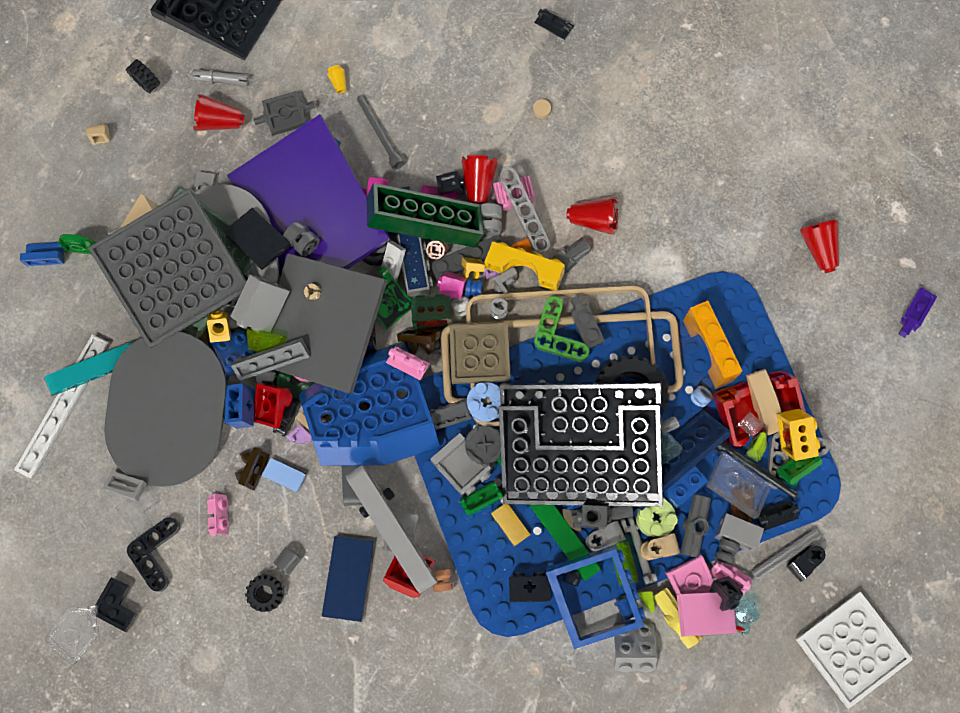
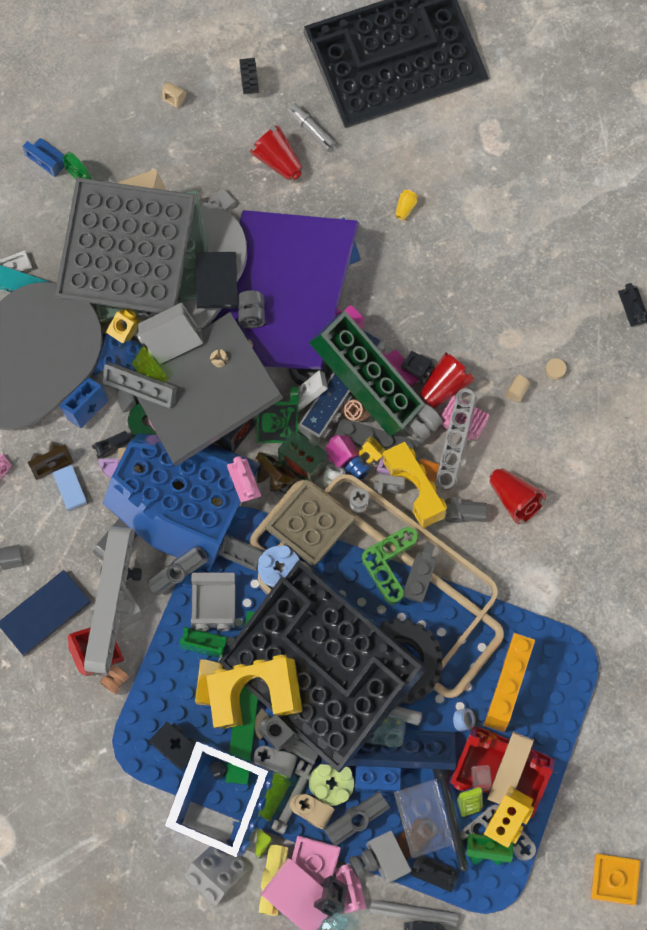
camera: 40 degrees right, 5 degrees down
dark grey plate [253,91,315,136] -> none
red slope [254,383,292,428] -> none
dark grey piece [357,95,405,170] -> none
dark grey tile [465,426,501,465] -> none
none -> dark grey piece [147,546,208,595]
none -> yellow arch [207,655,302,729]
none -> tan brick [505,374,530,402]
none -> light orange tile [591,854,640,906]

